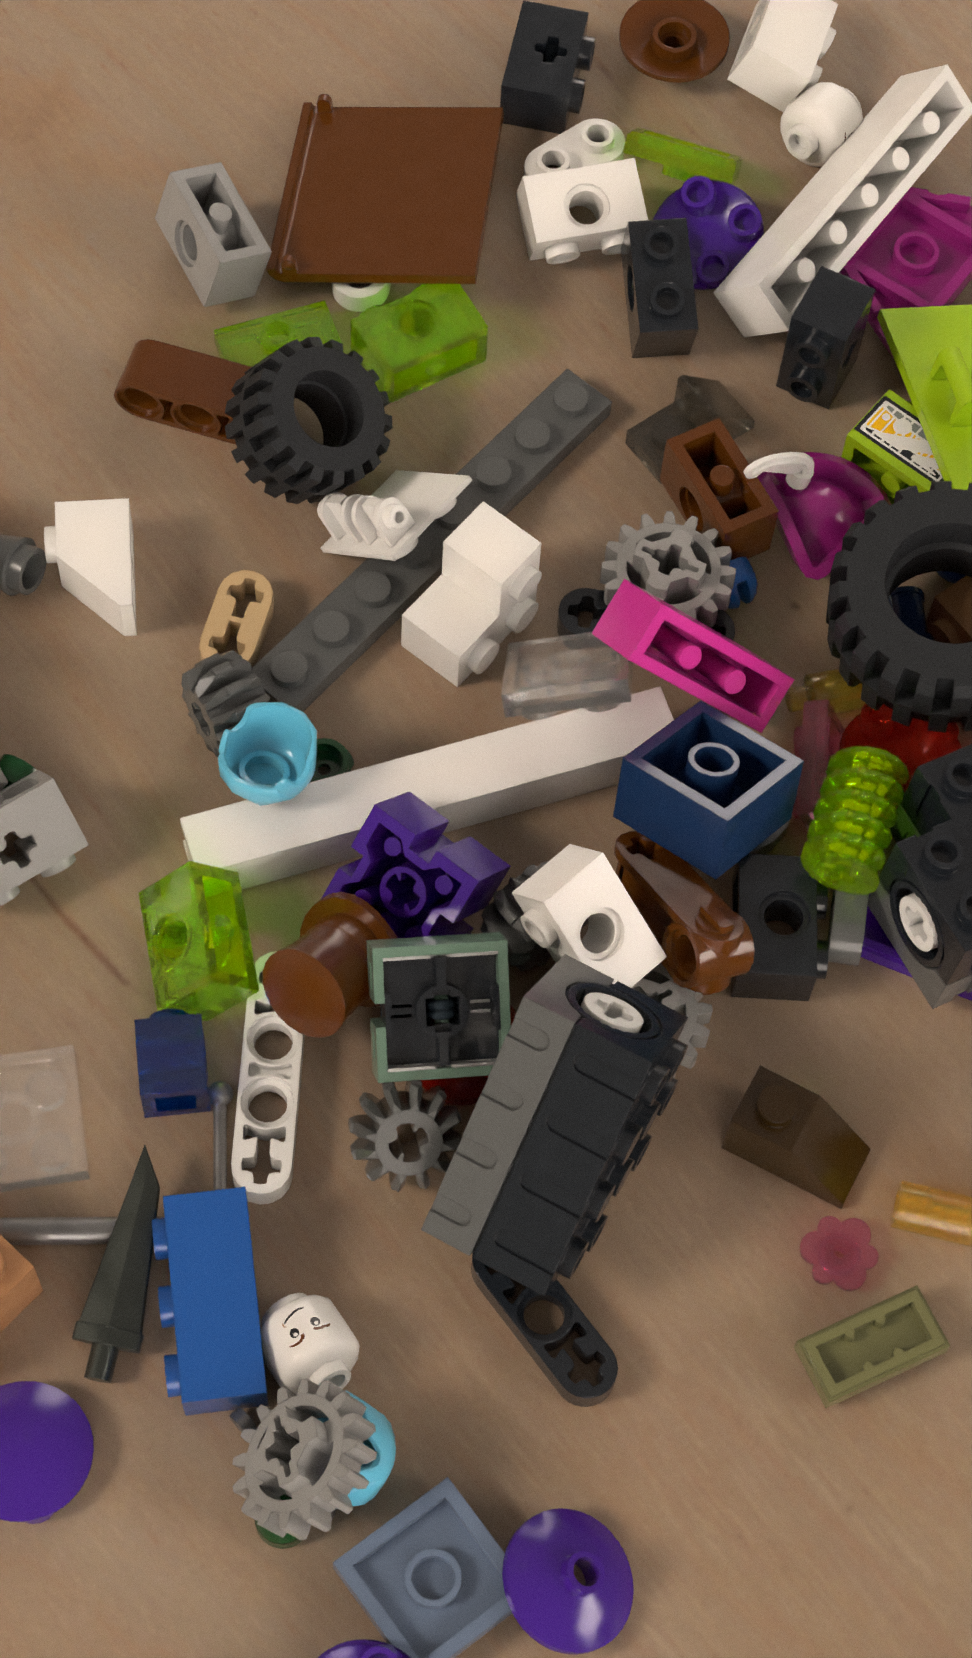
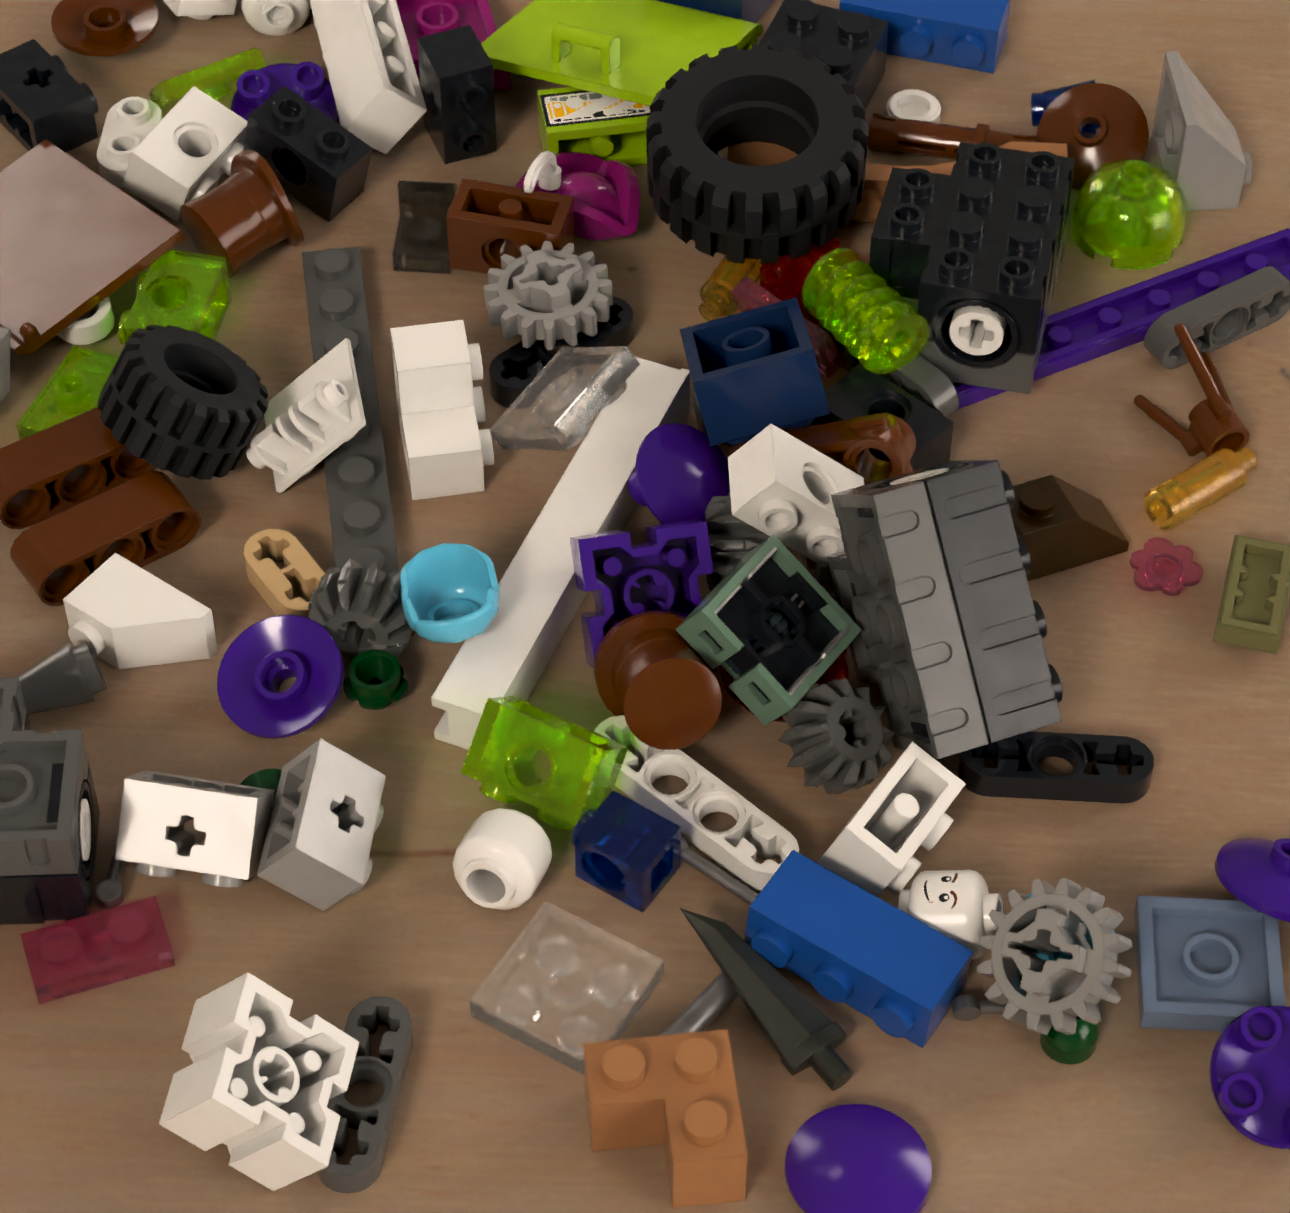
camera: 45 degrees left, 15 degrees down
dark pink brick [591,579,795,733] -> none
none -> reddish brown beam [10,471,201,606]
none -> reddish brown piece [180,149,305,278]
none -> dark purple dish [217,615,343,739]
none -> dark green plate [343,650,408,710]
none -> white head [452,808,552,910]
none -> dark purple dish [628,423,730,524]
none -> white brick [817,741,966,897]

